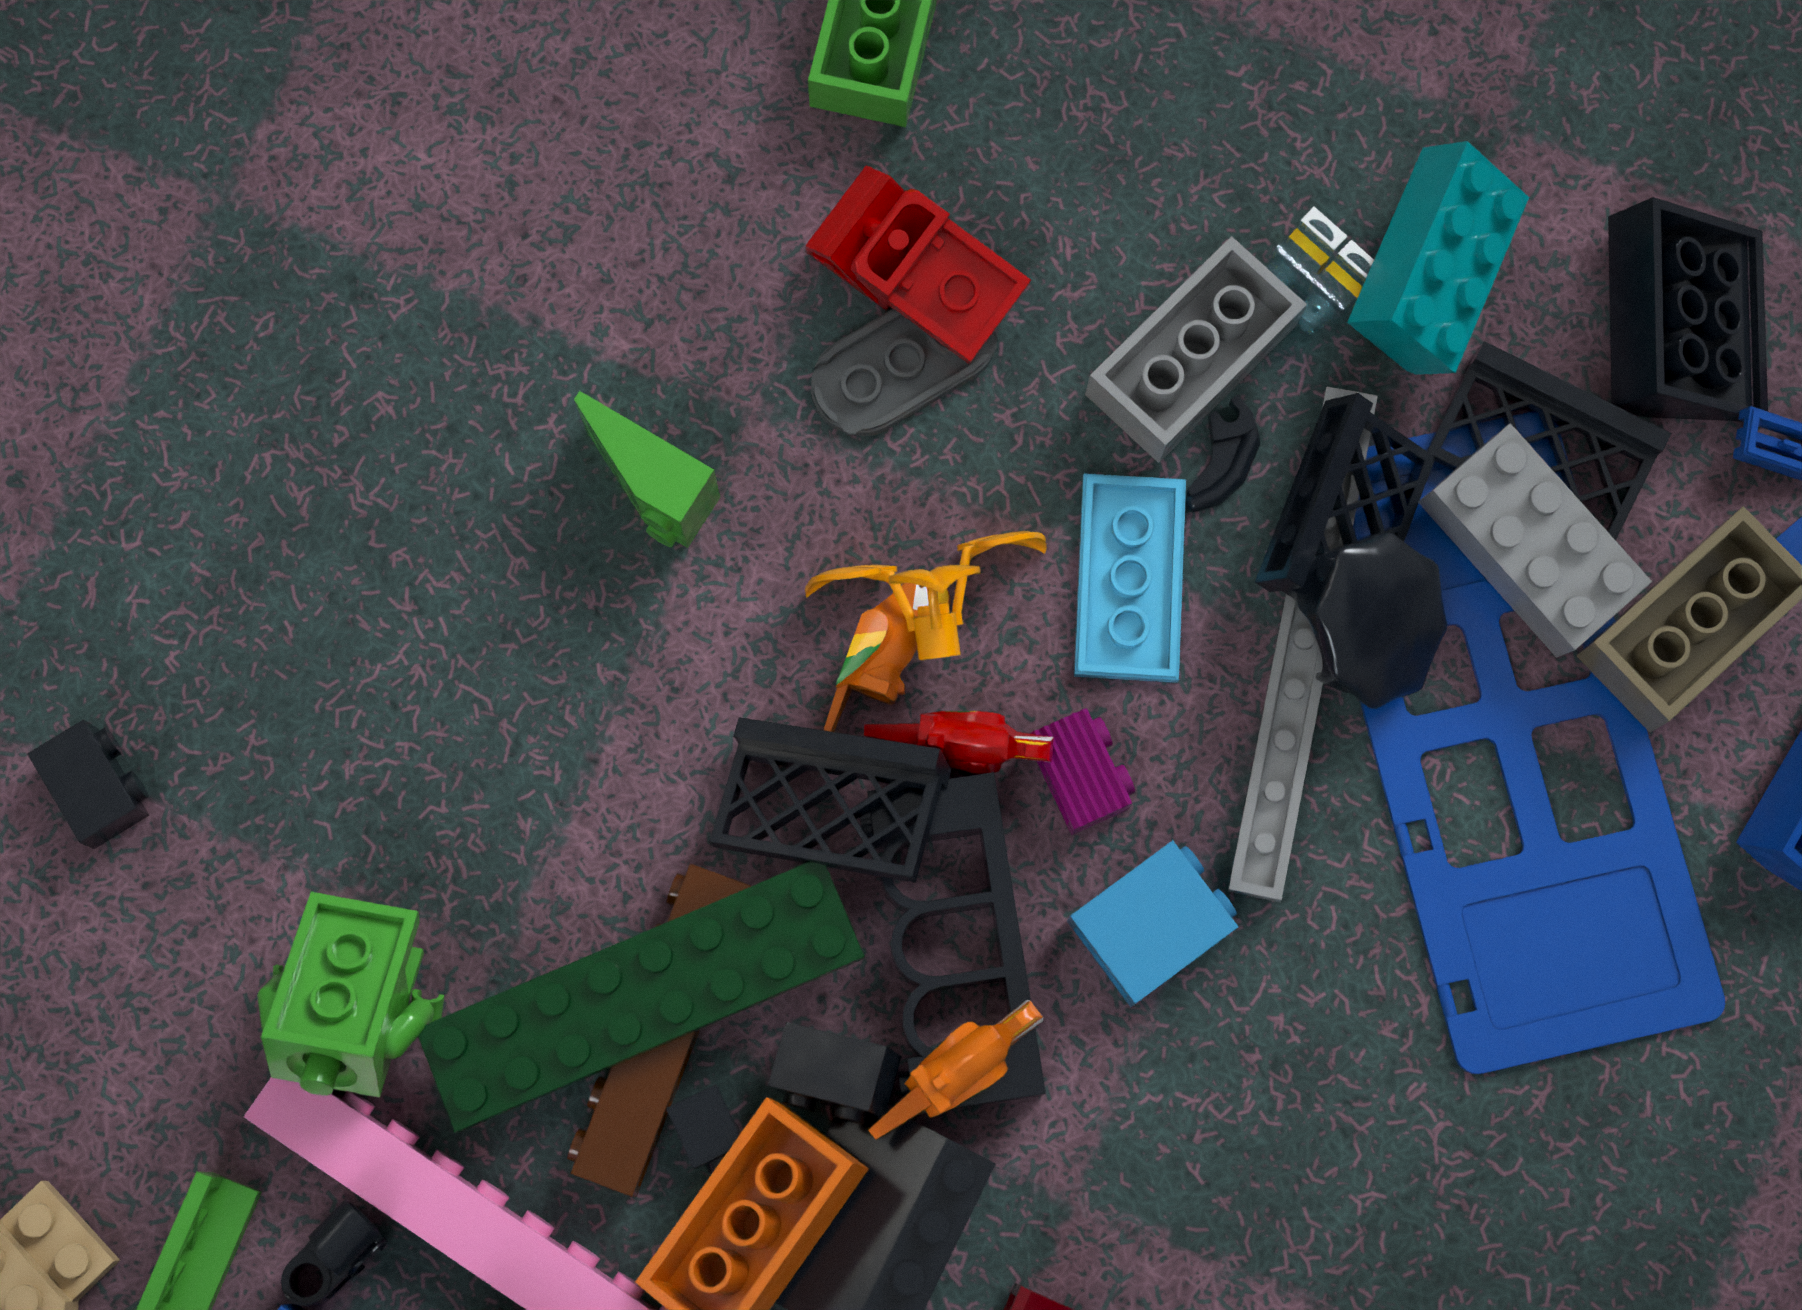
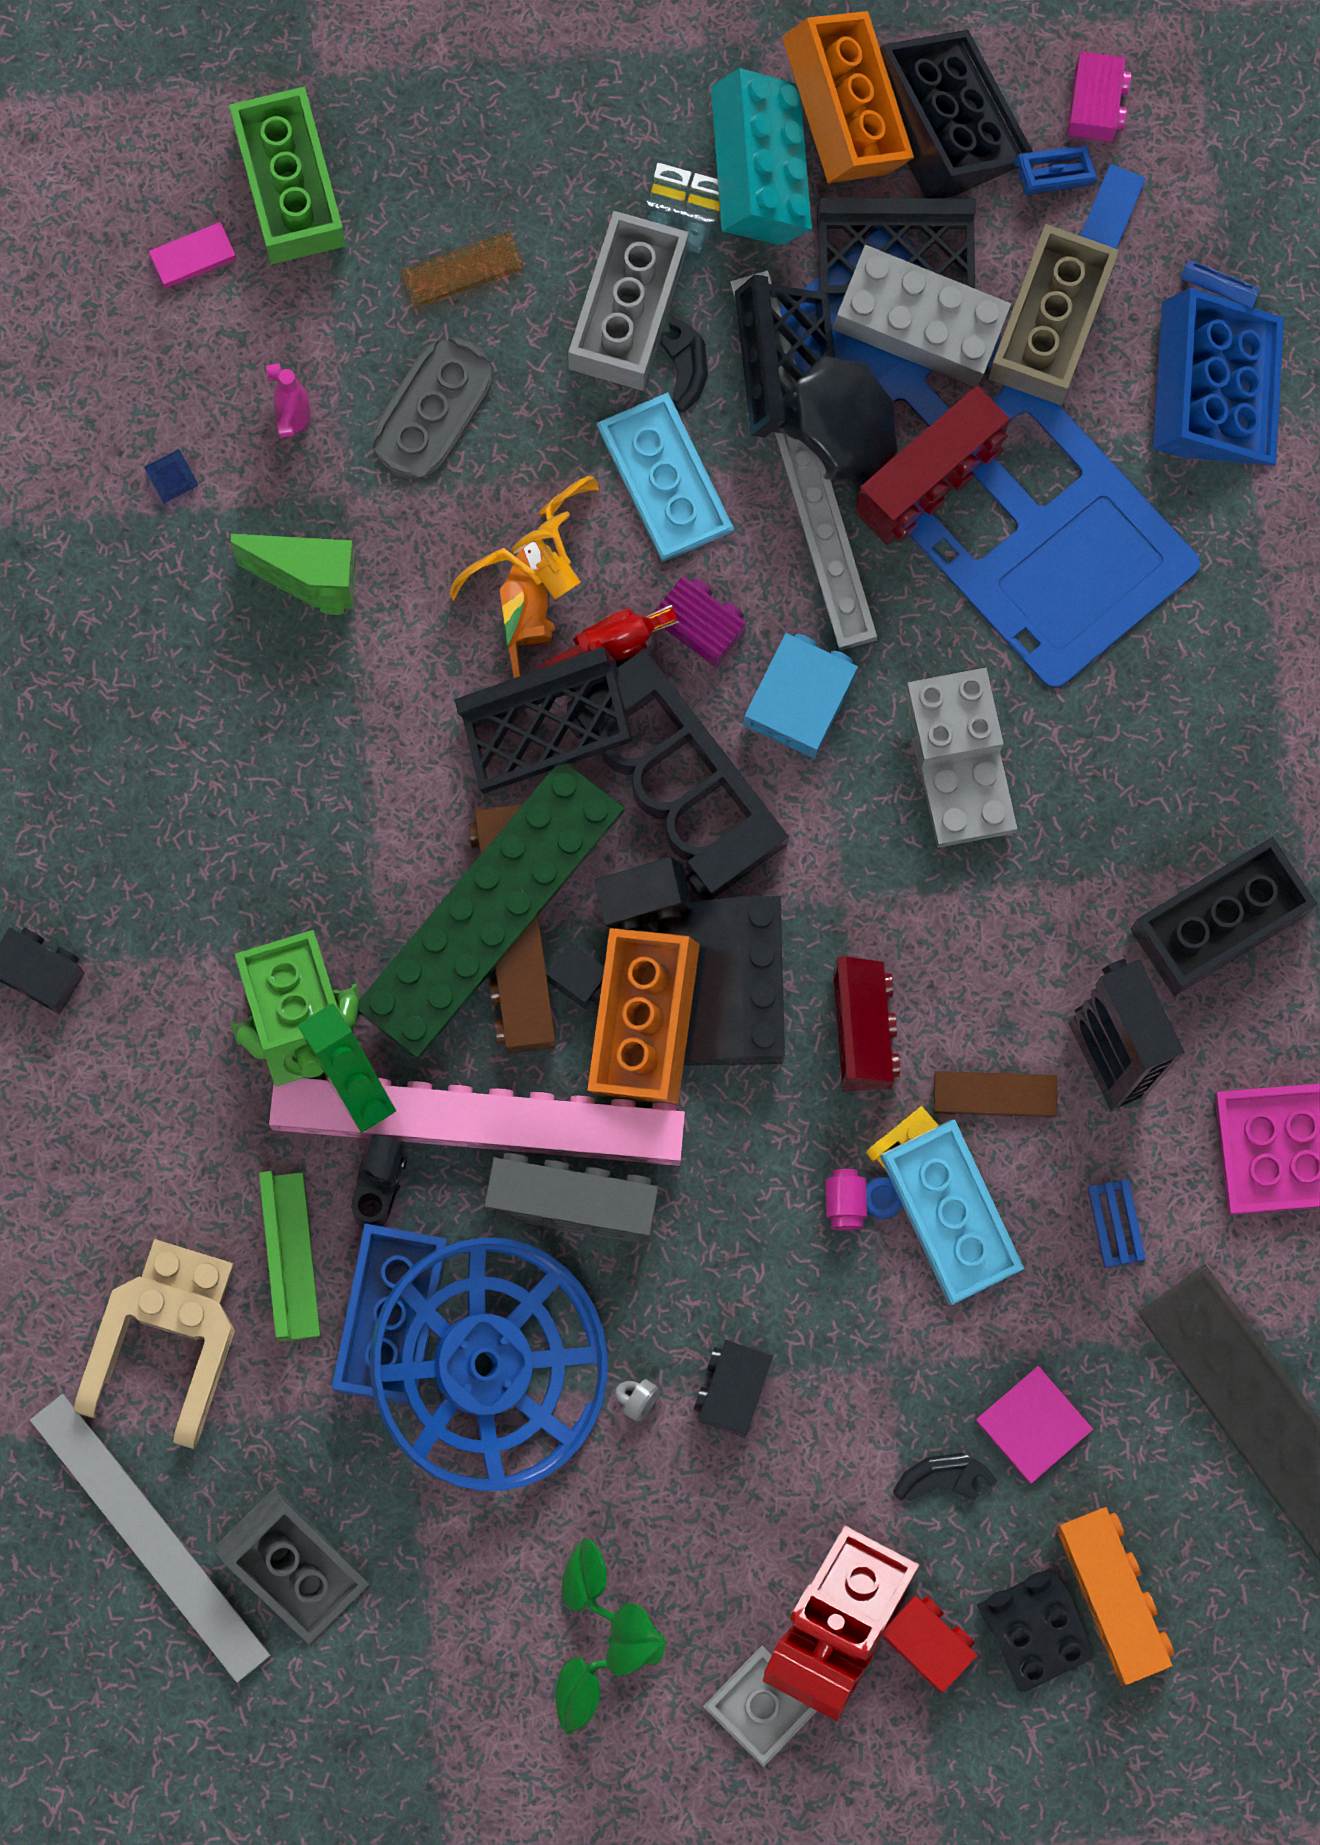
camera: 30 degrees left, 0 degrees up
red piece [805,165,1031,365] -> none
orange animal [869,1000,1043,1140] -> none
none -> clear blue tile [144,449,198,504]
none -> dark pink tile [149,222,237,289]
none -> dark pink piece [266,363,311,438]
none -> green brick [297,1003,397,1133]
none -> clear orange tile [400,231,524,309]
none -> orange brick [782,11,914,183]
none -> dark red brick [855,385,1010,546]
none -> light grey piece [906,668,1017,848]

